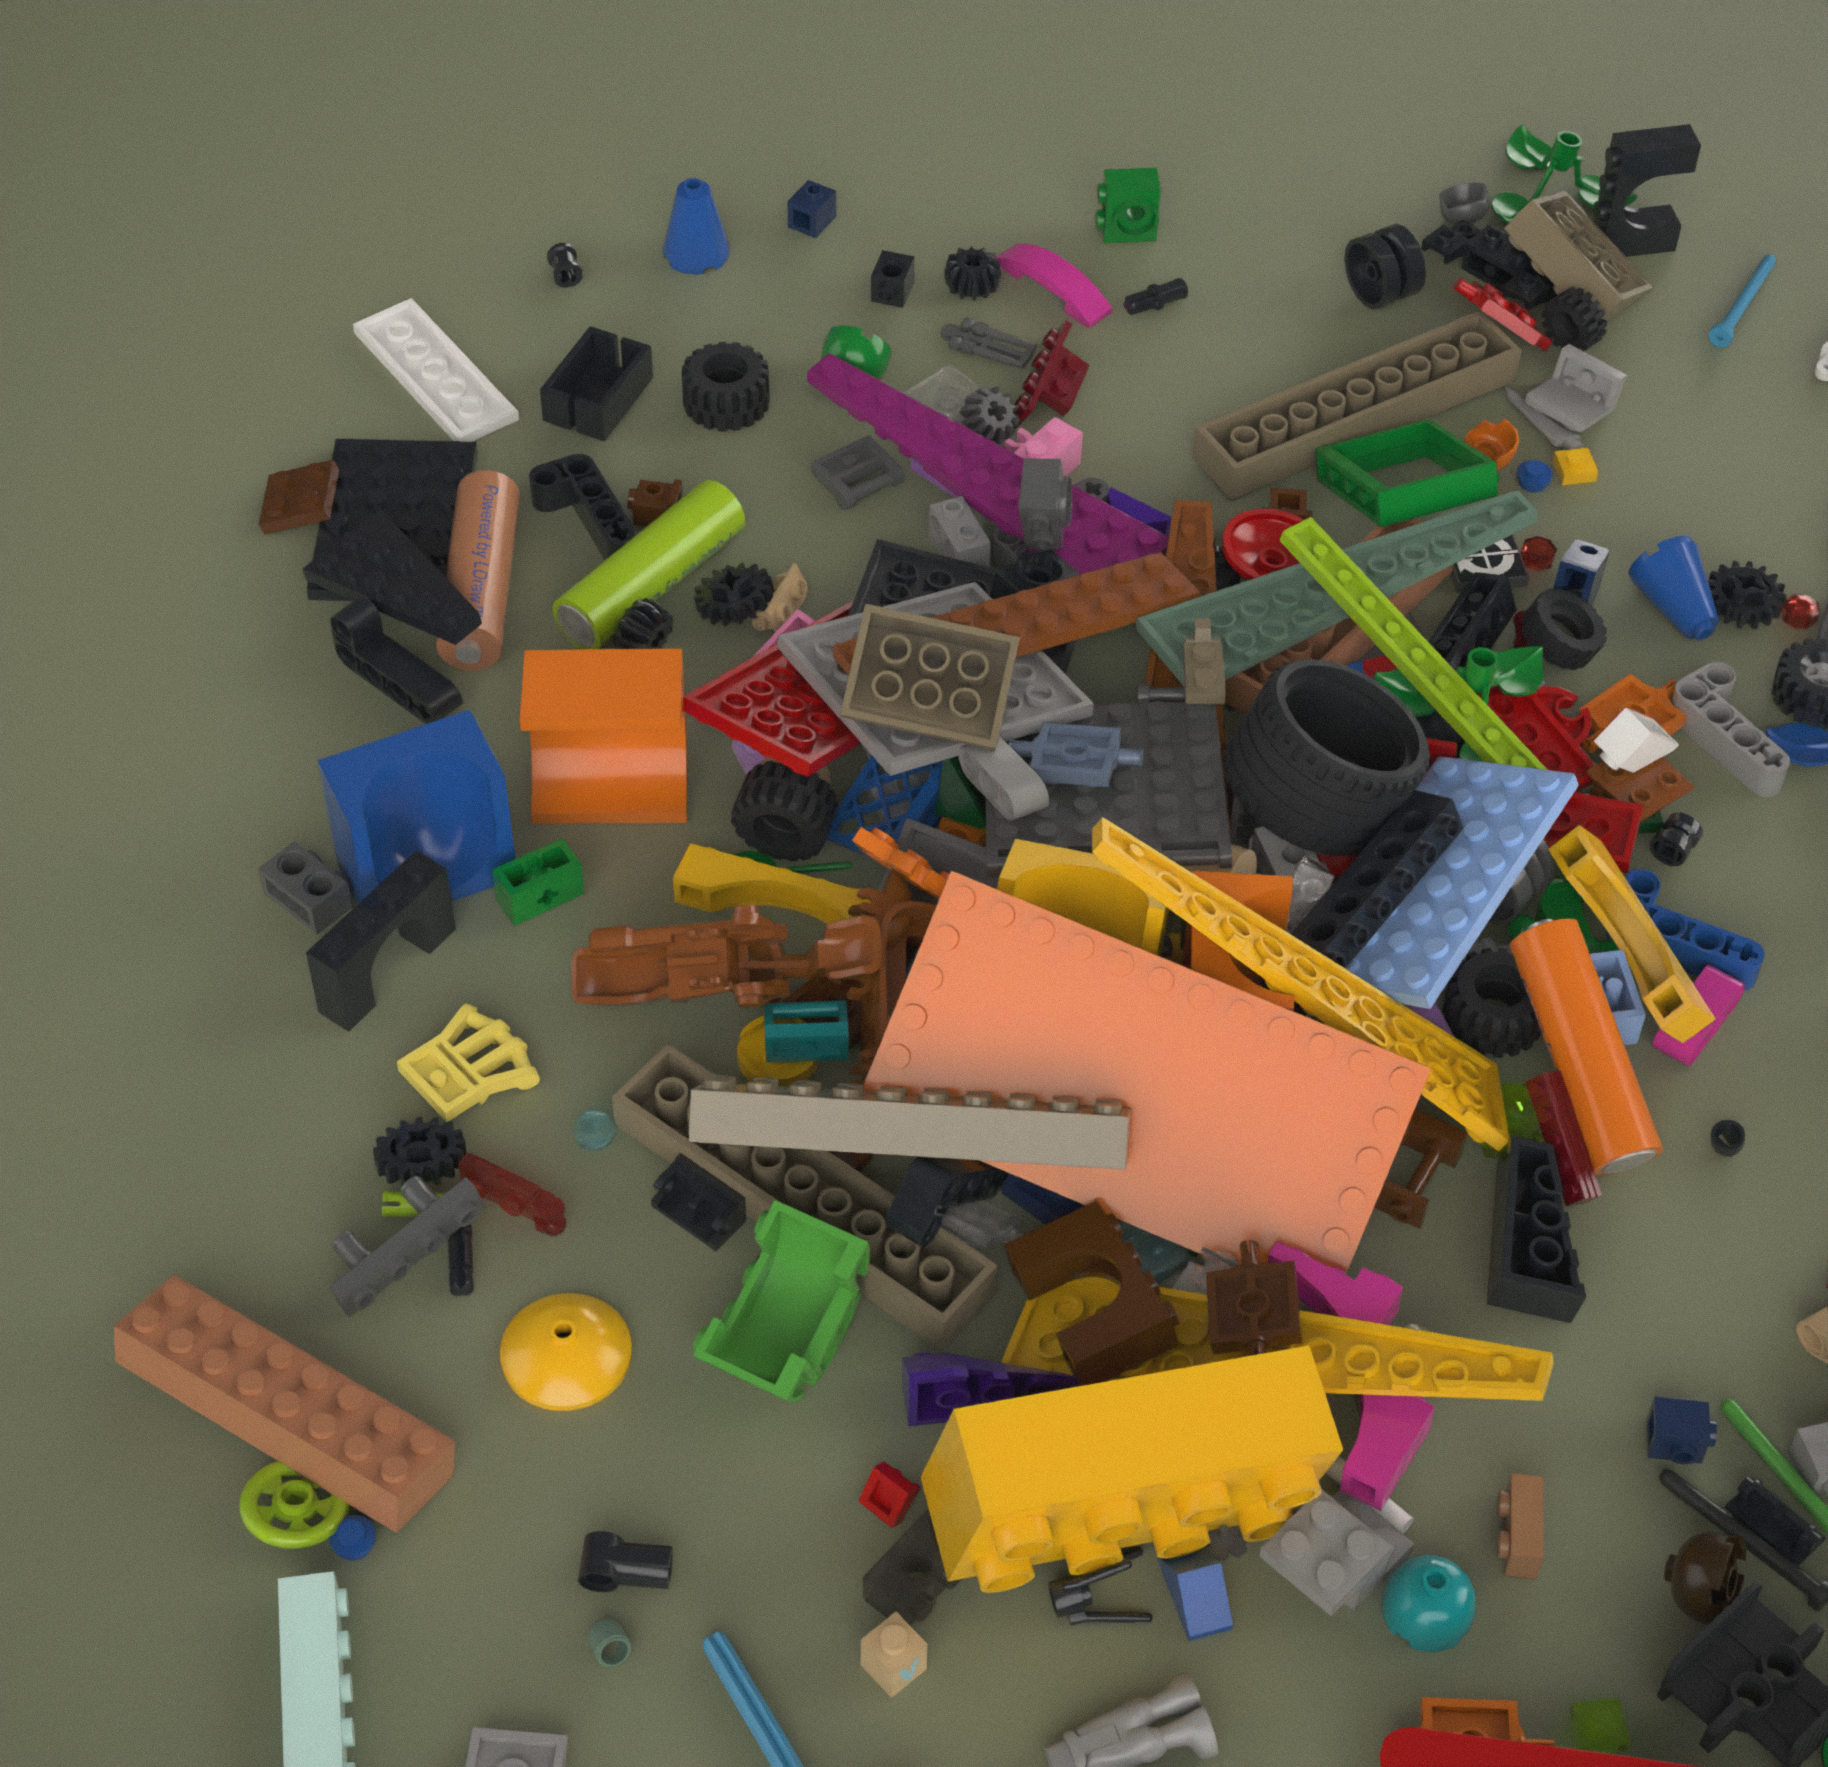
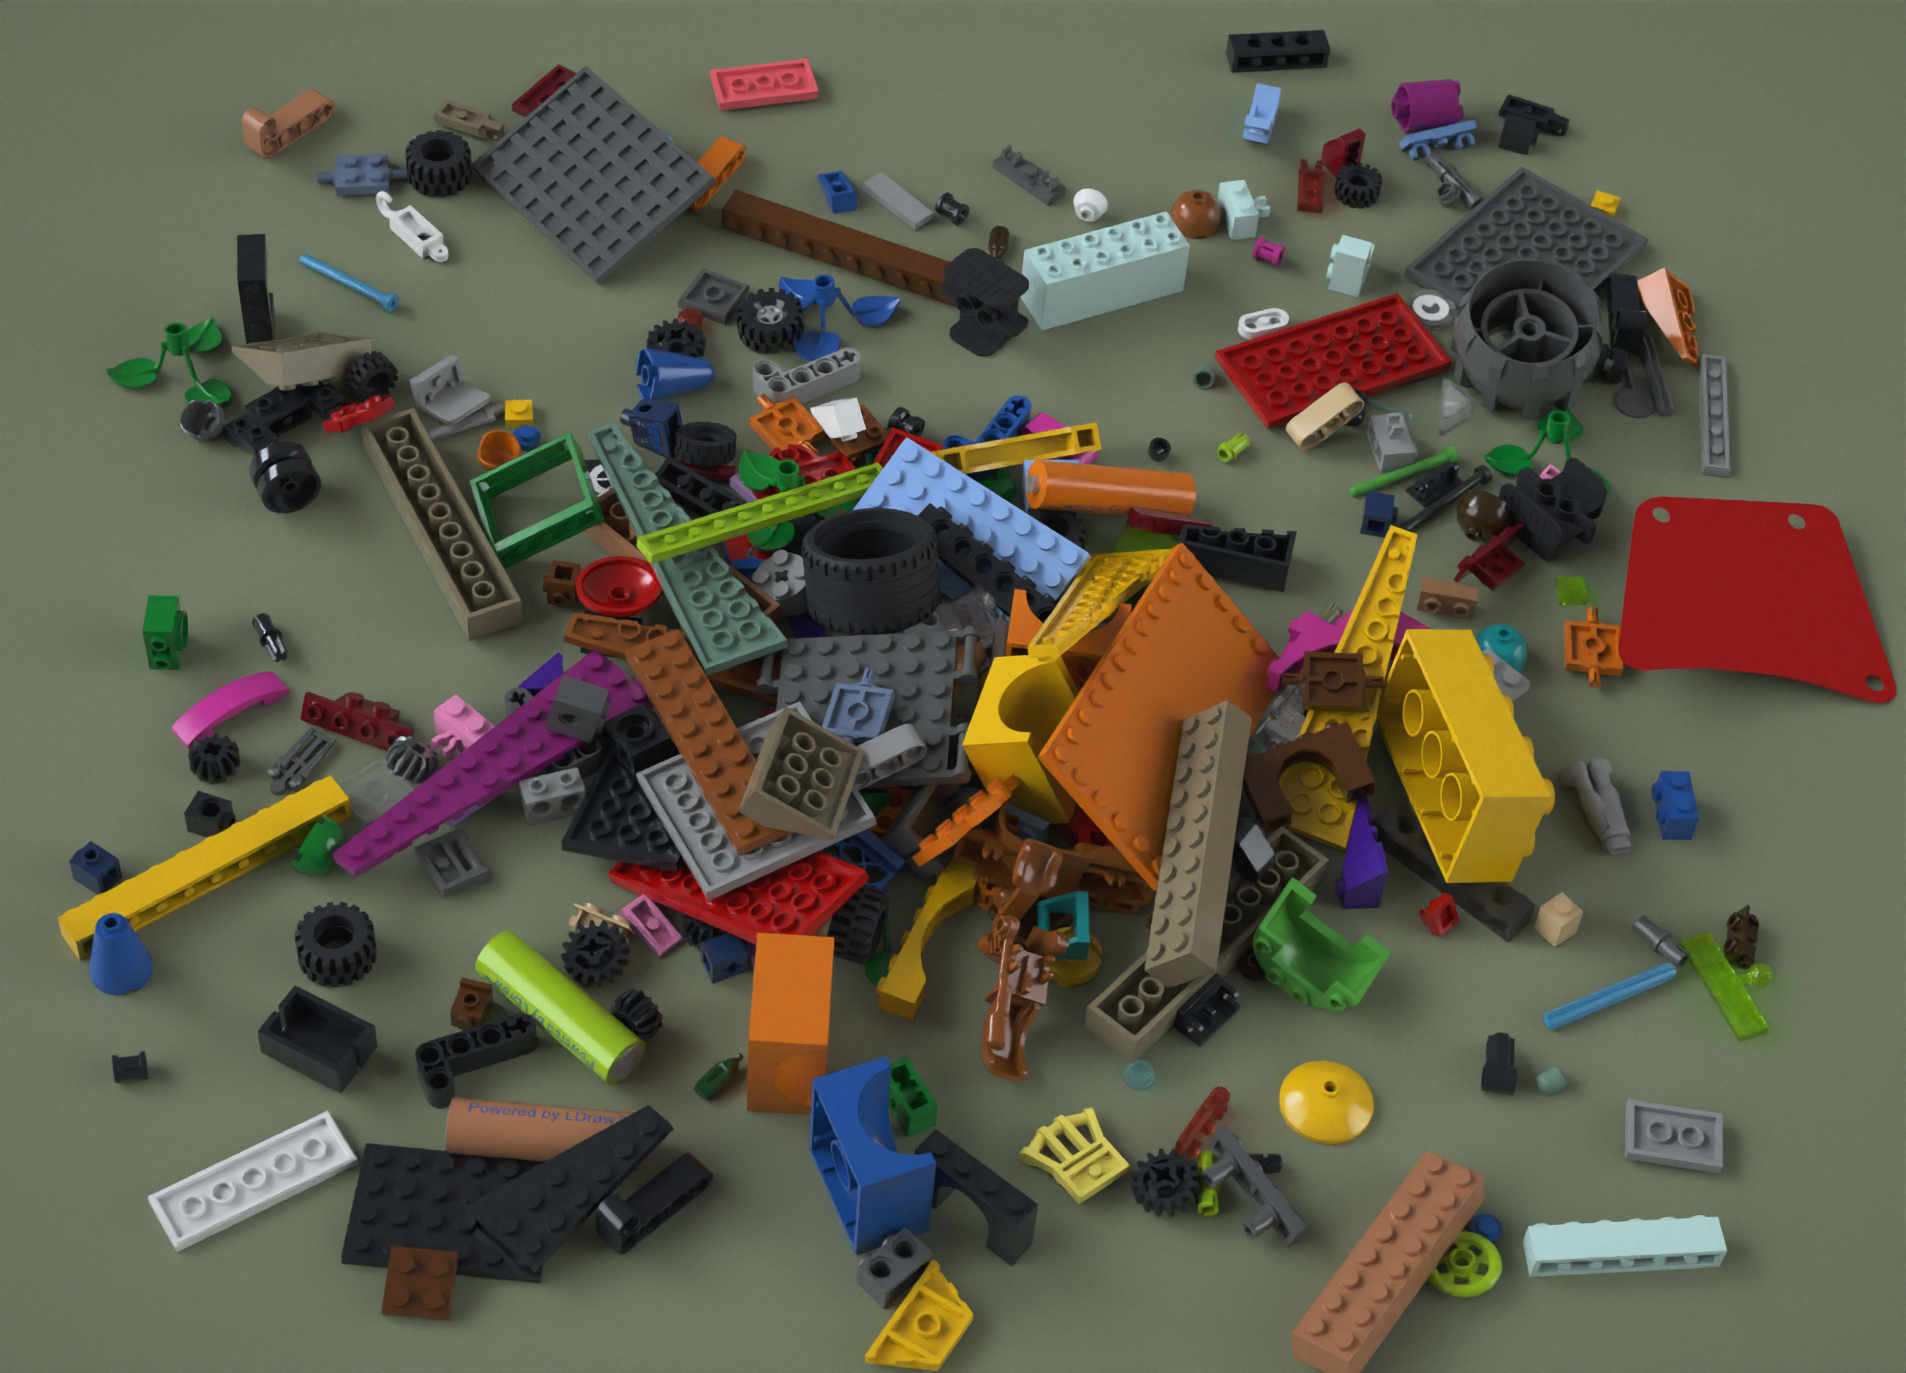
camera: 90 degrees left, 0 degrees up
dark tan hinge [1183,618,1226,704] -> none
none -> yellow brick [57,775,352,960]
none -> yellow wing [864,1260,974,1371]
none -> lime pin [1217,432,1250,462]
none -> dark red bracket [1453,521,1525,591]

